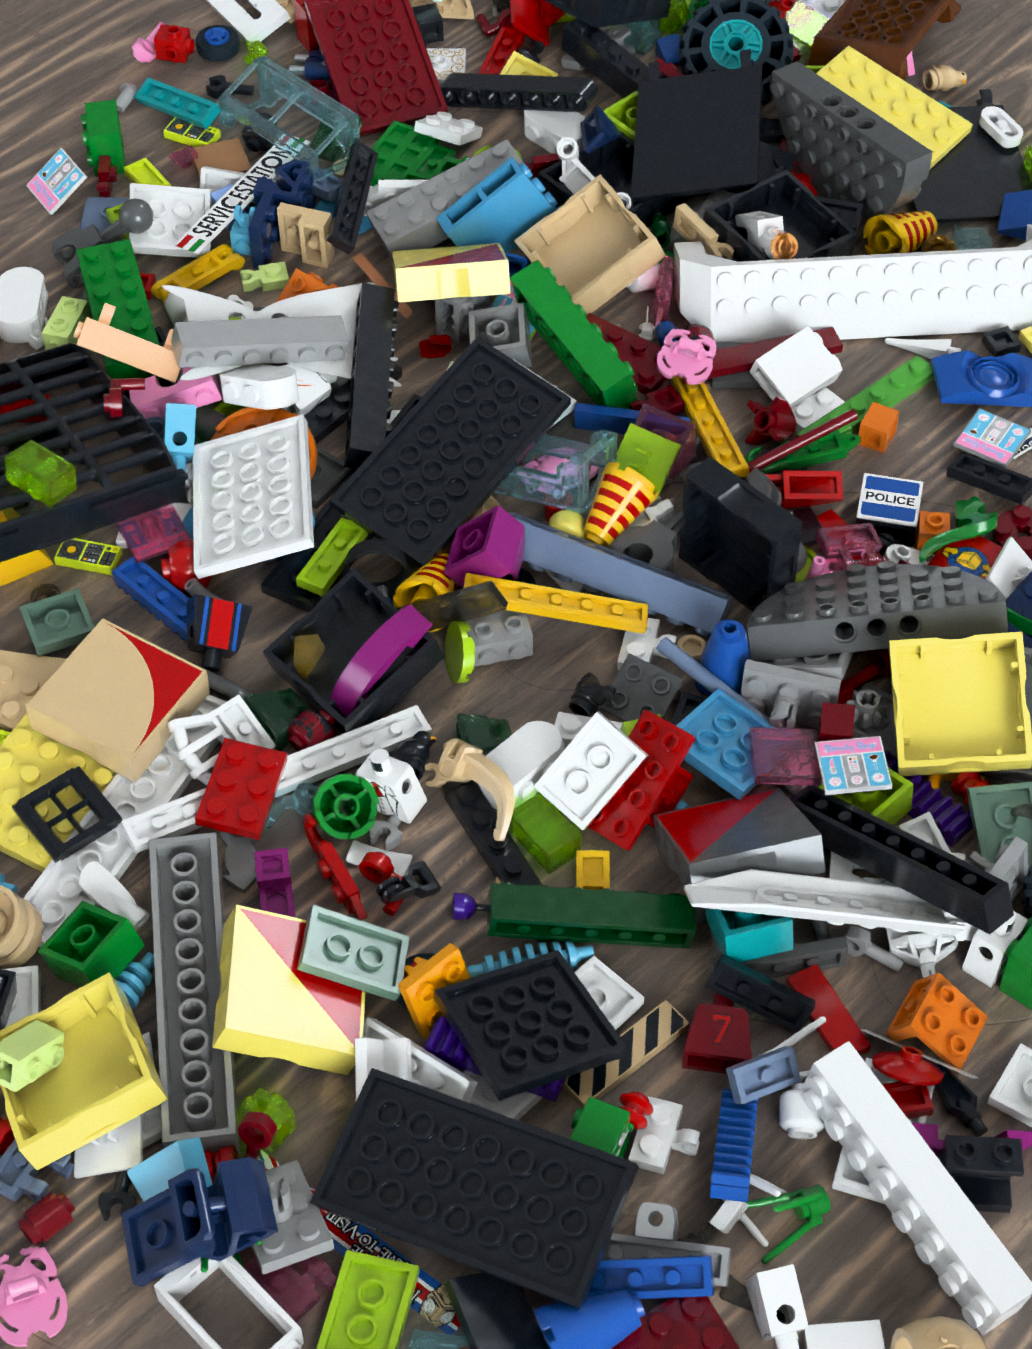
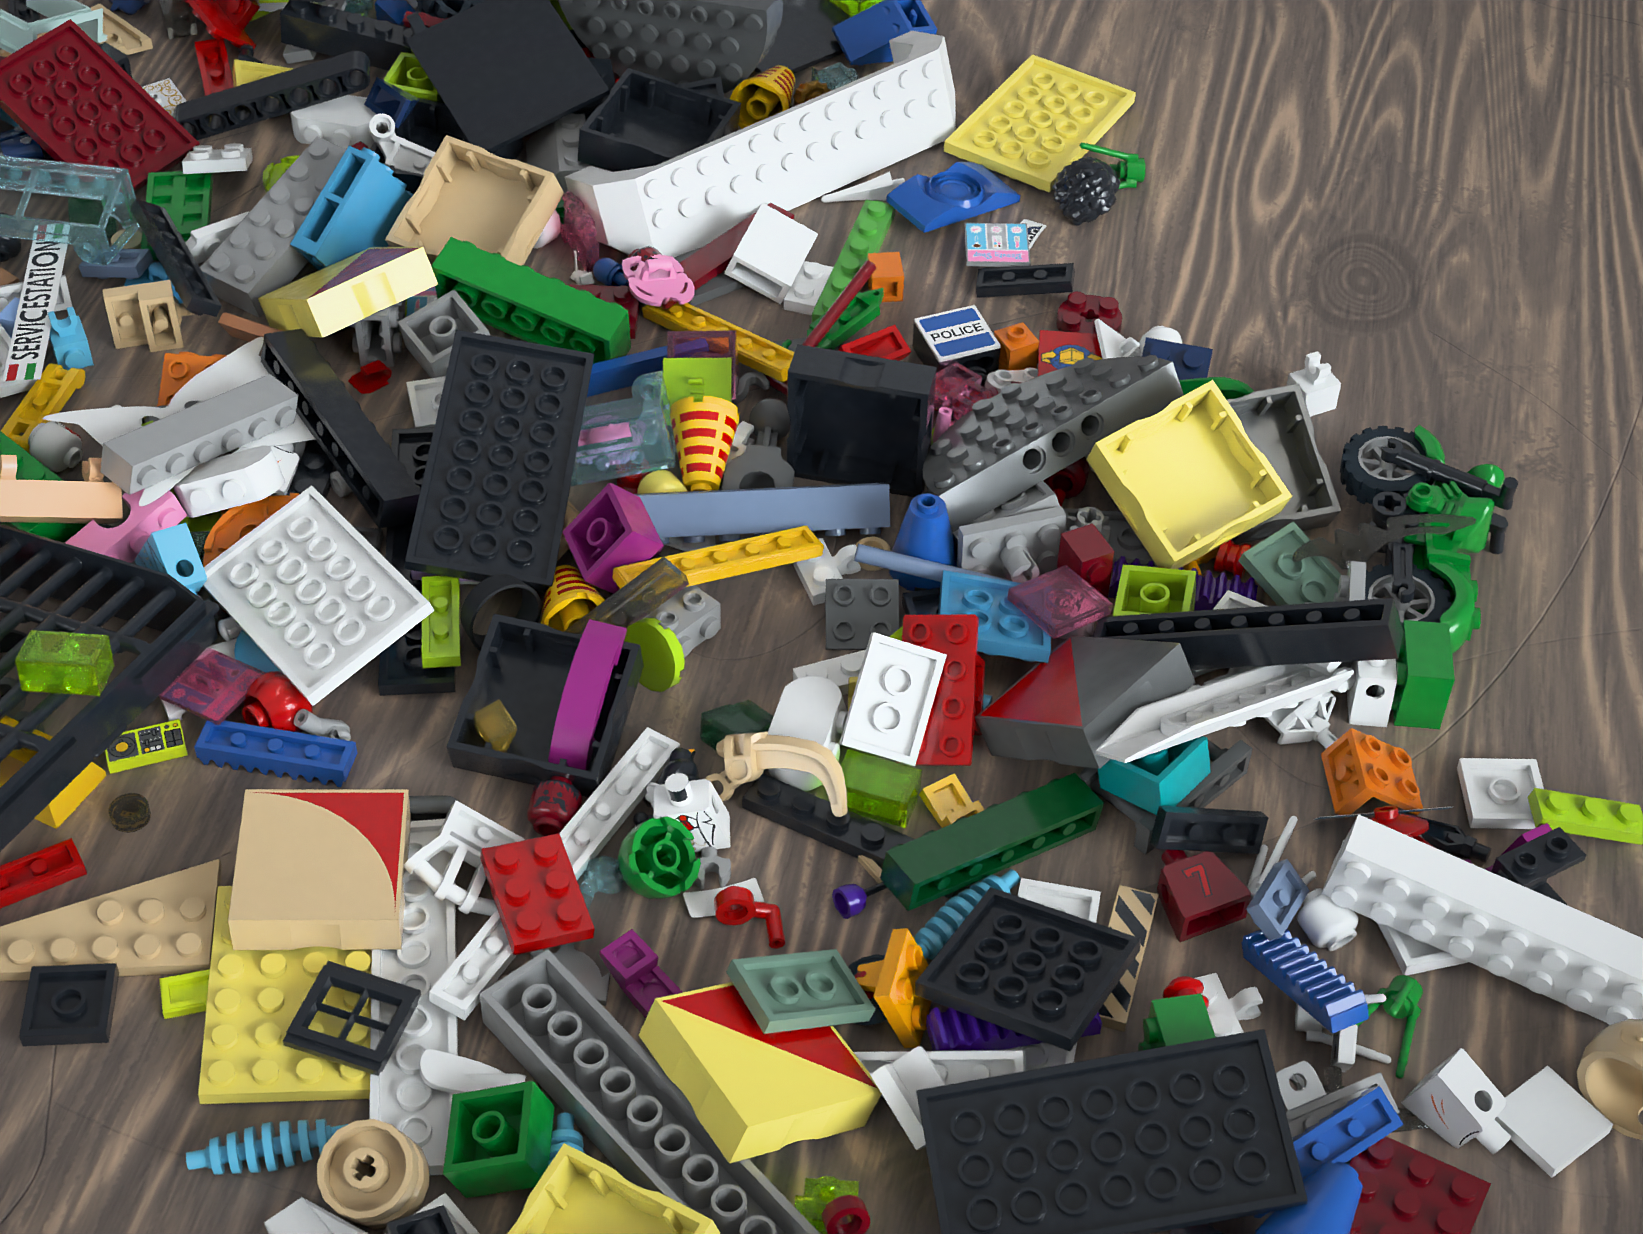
camera: 35 degrees left, 5 degrees down
sand green plate [19,588,94,657] -> none
dark red plate [104,378,145,418] -> none
torso [186,594,252,672] -> none
yellowish green plate [240,262,289,292] -> none
clear green piece [244,688,311,751] -> none
dark blue piece [248,160,316,269] -> none
red plate [303,813,368,920] -> none
black piece [376,861,441,904] -> none
green plate [409,144,470,180] -> none
dark red plate [476,8,514,37] -> none
black animal [569,672,616,717] -> none
dark red plate [630,385,684,415] -> none
tan plate [673,203,734,260] -> none
white plate [735,211,798,260] -> none
dark red brick [745,396,796,445] -> none
red tile [786,964,871,1056] -> none
piece [815,736,892,795] -> none
light grey bar [844,926,904,972] -> none
green piece [919,496,997,562] -> none
black plate [982,326,1021,357] -> none

